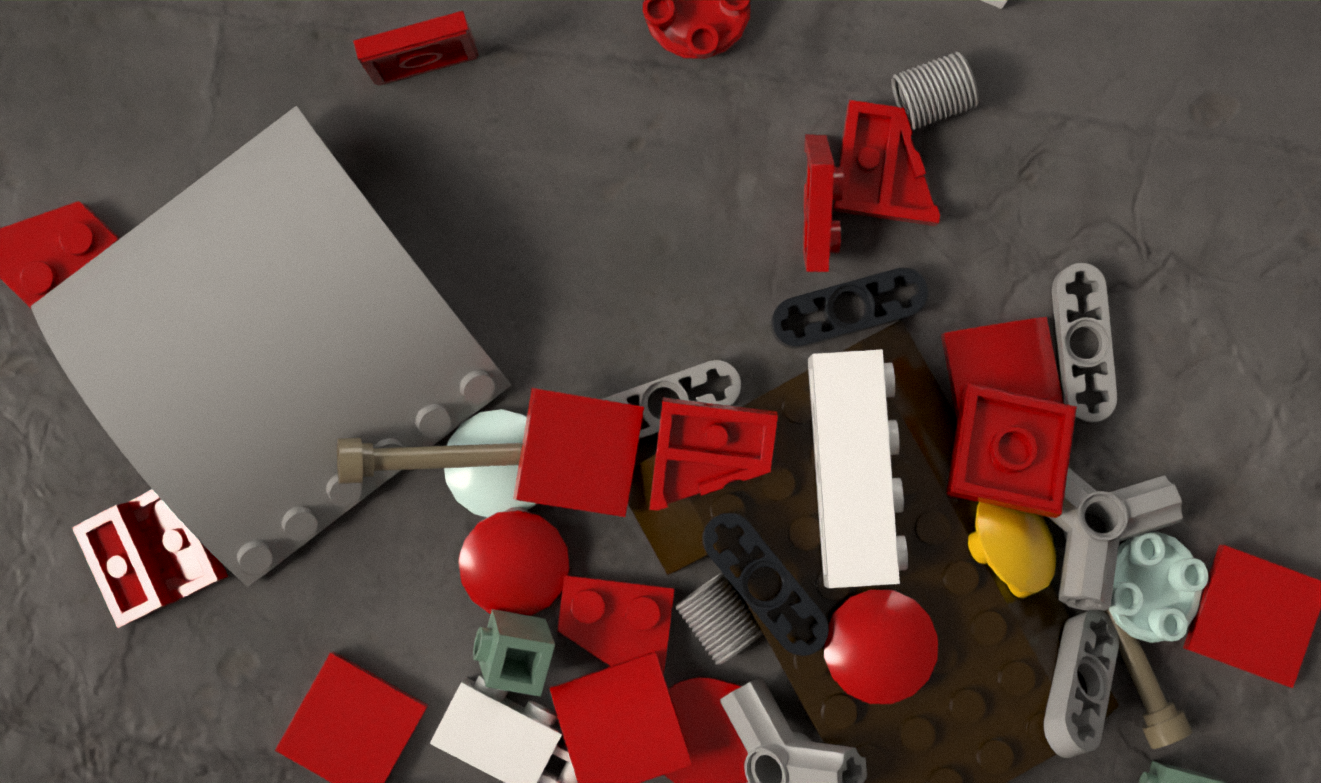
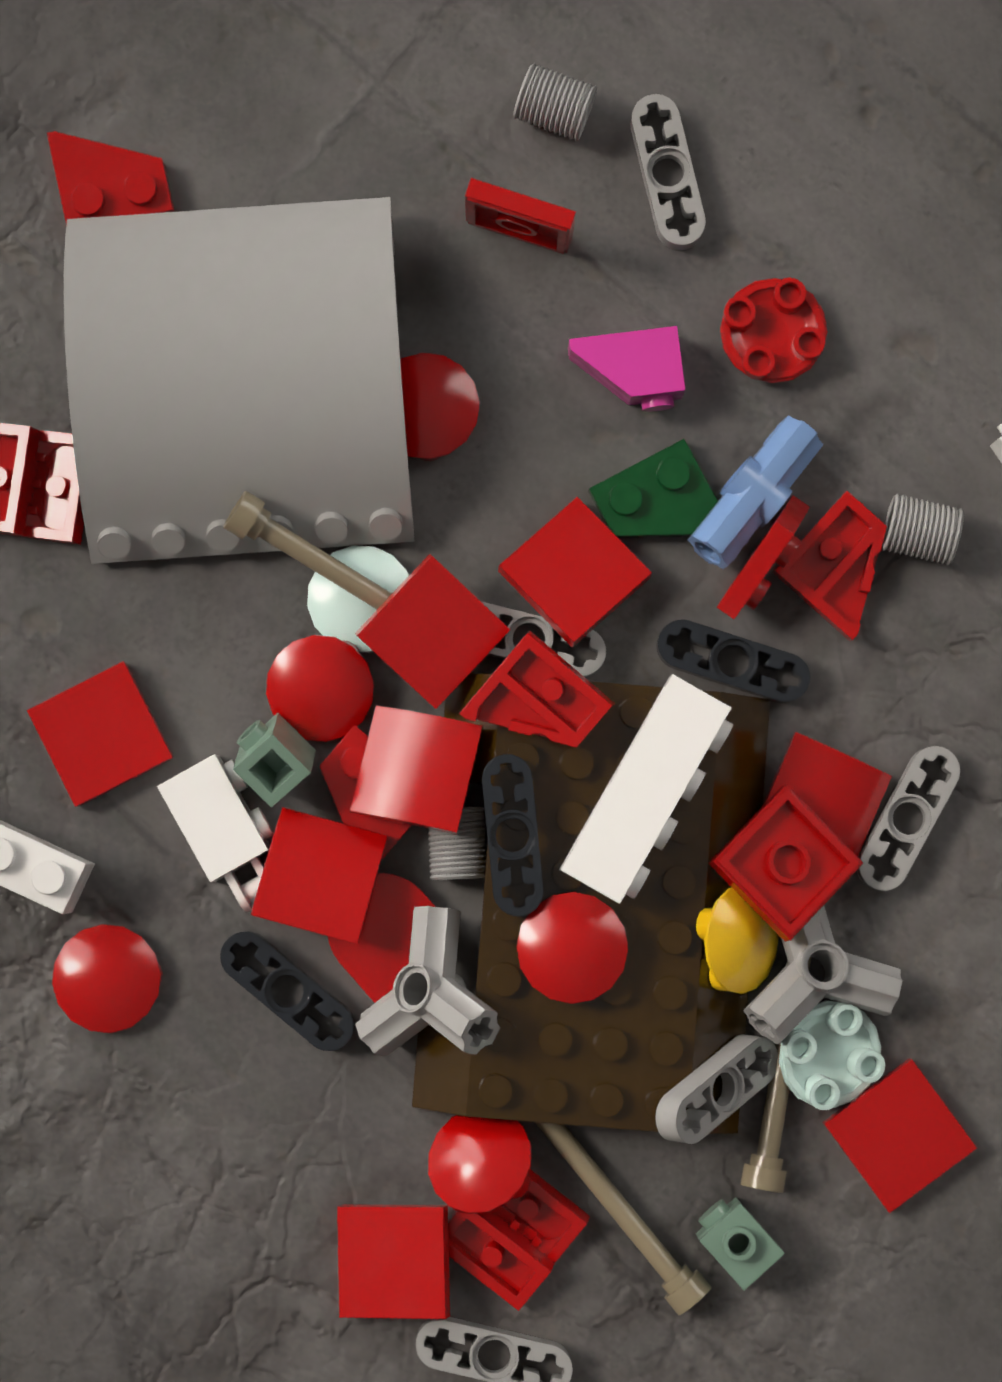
camera: 30 degrees right, 0 degrees up
none -> slope [350,706,483,835]
none -> red dish [400,353,480,461]
none -> red tile [498,497,652,648]
none -> dark pink slope [568,326,685,412]
none -> dark green wing [588,439,718,538]
none -> medium blue piece [688,415,823,569]

